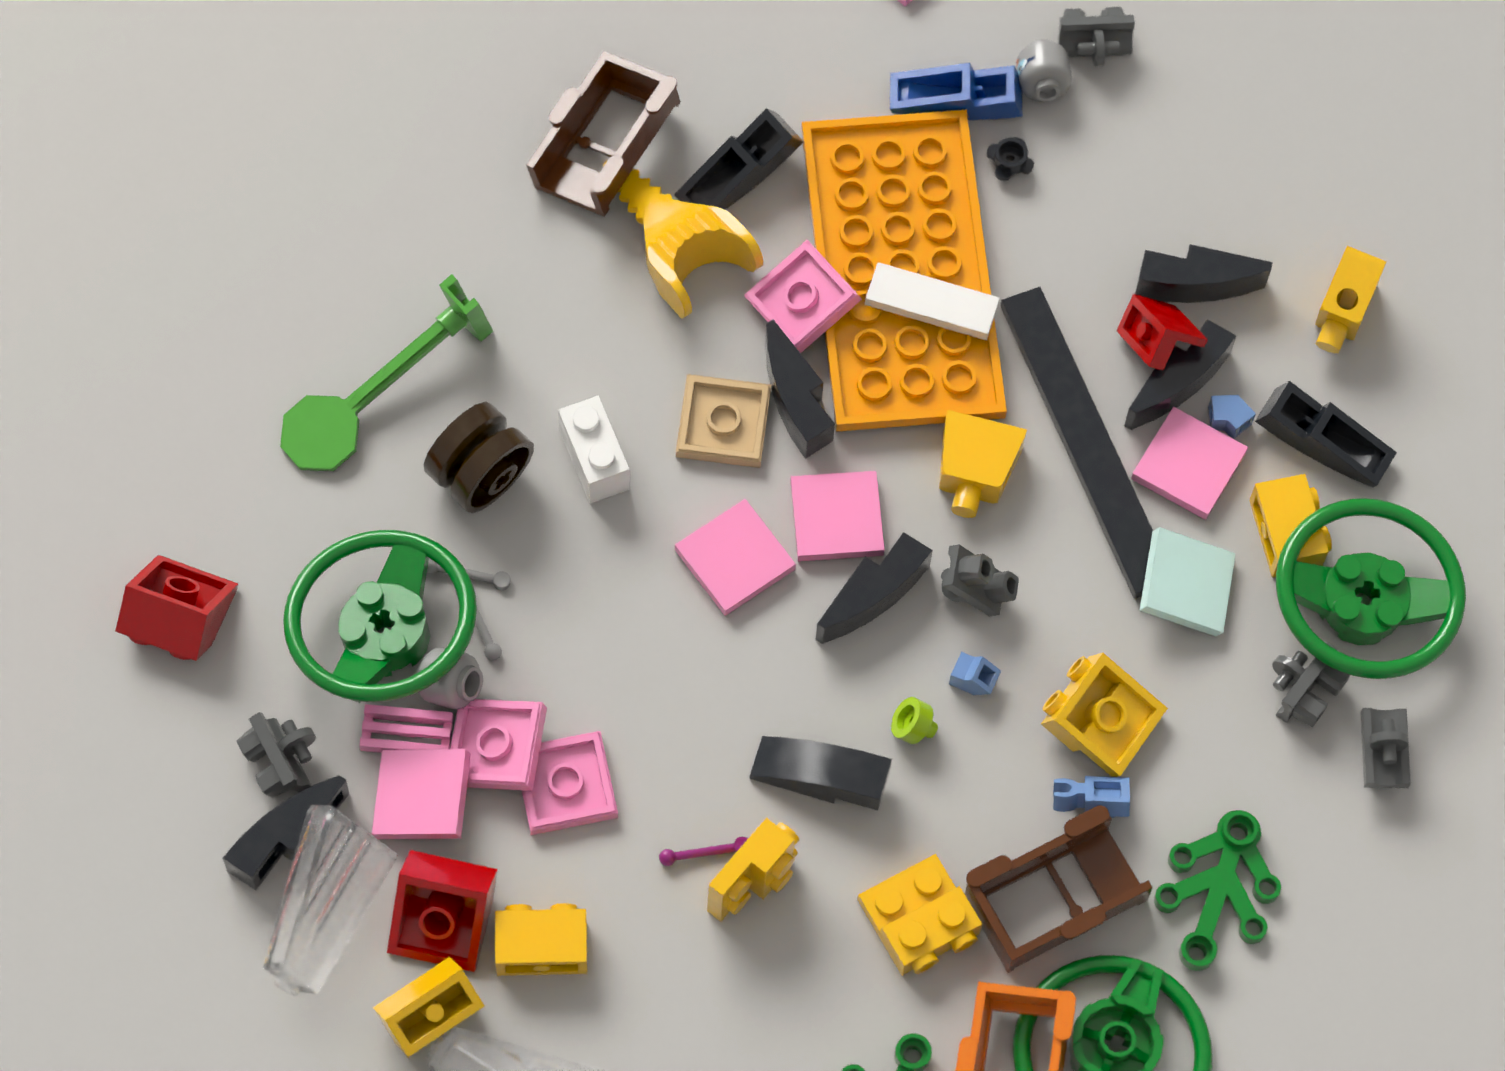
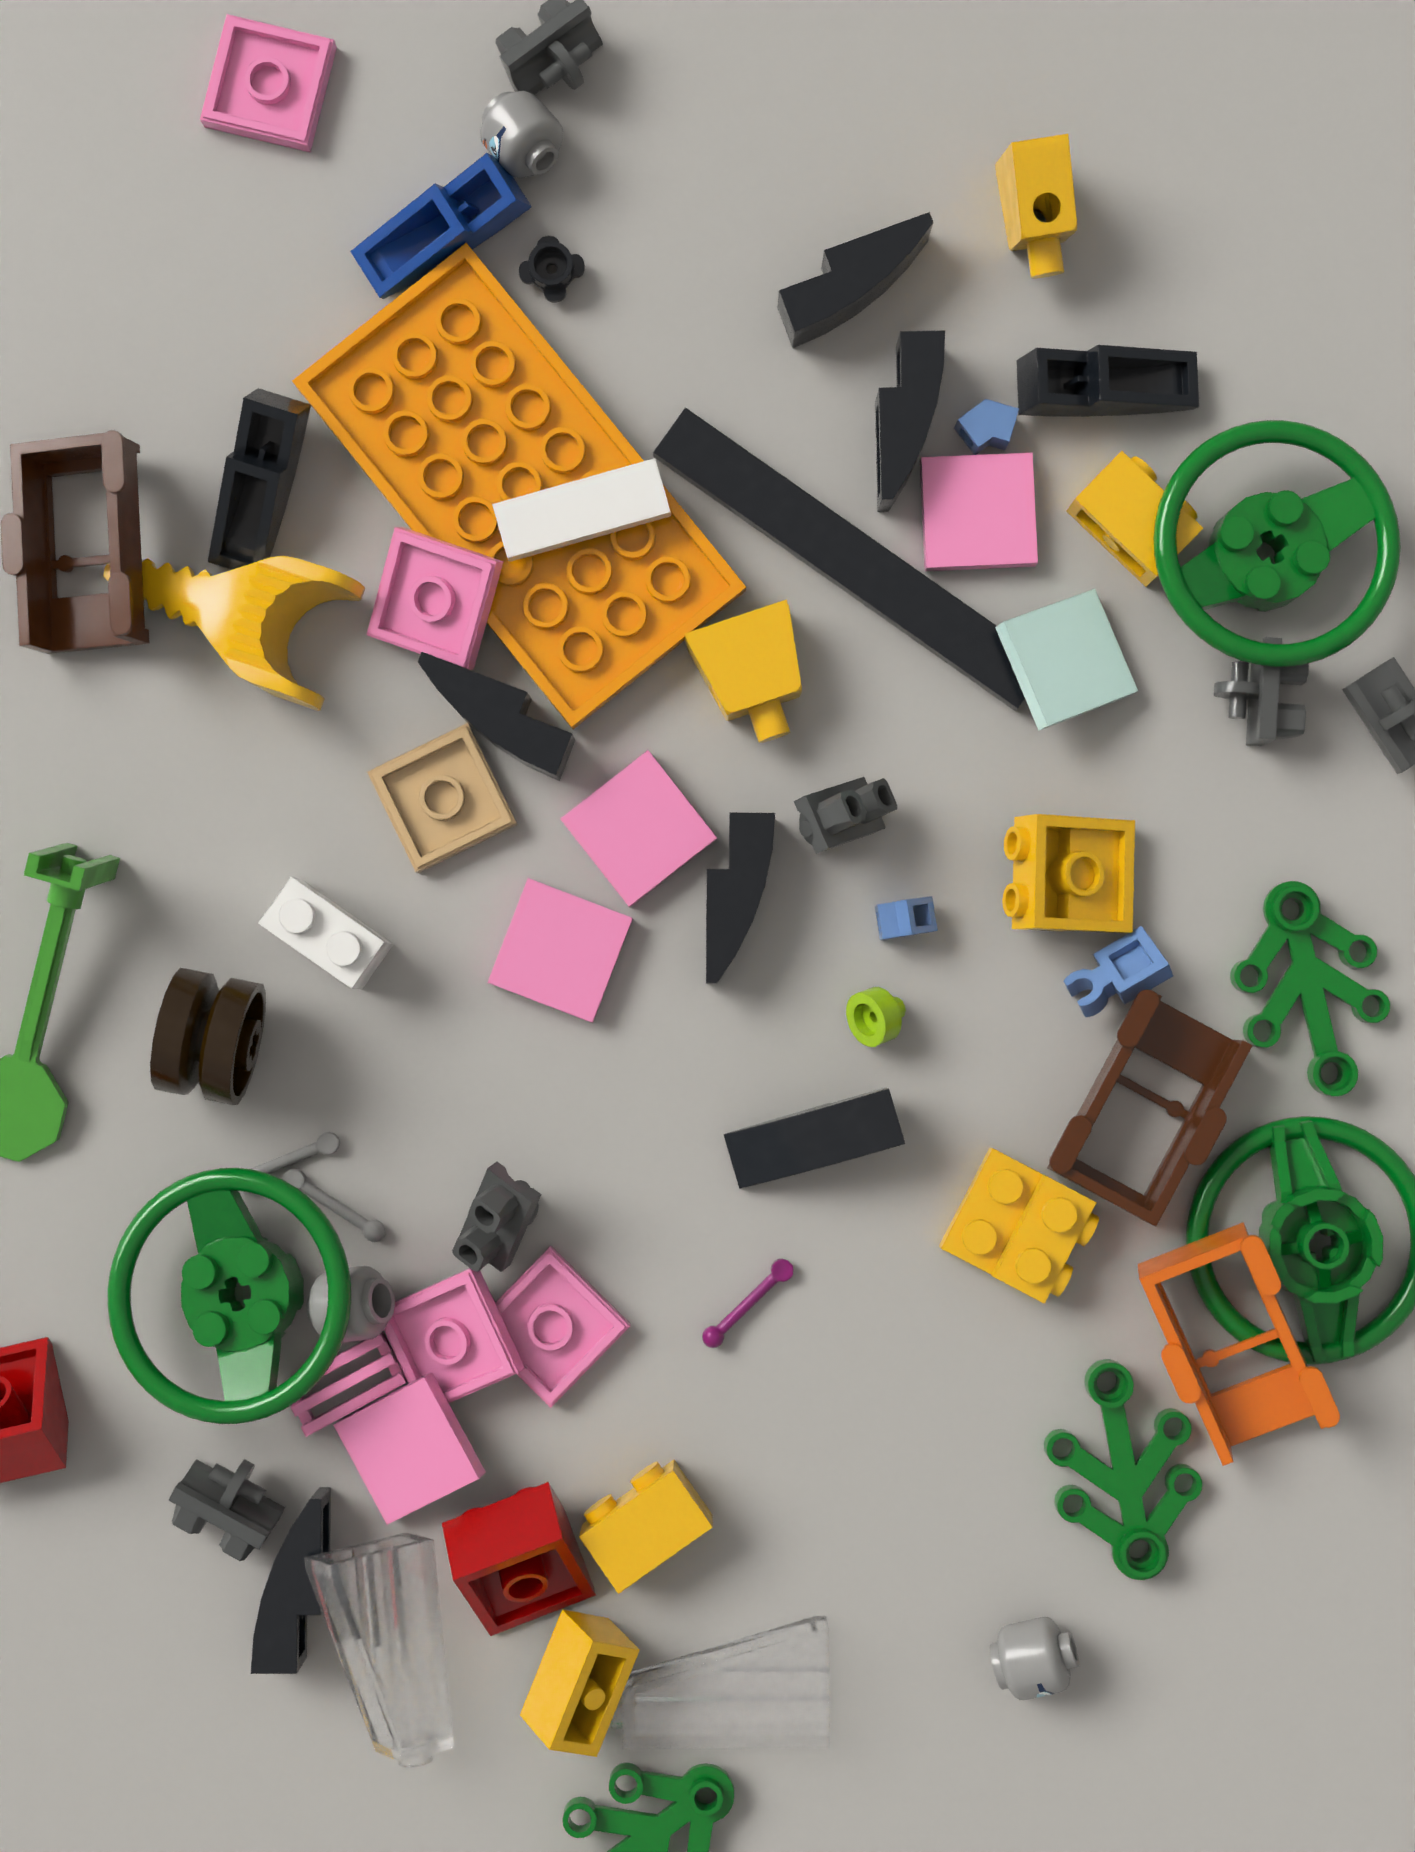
camera: 30 degrees left, 20 degrees up
yellow plate [707,817,800,922] -> none
red panel [1116,294,1208,370] -> none
none -> dark grey hips [452,1162,542,1272]

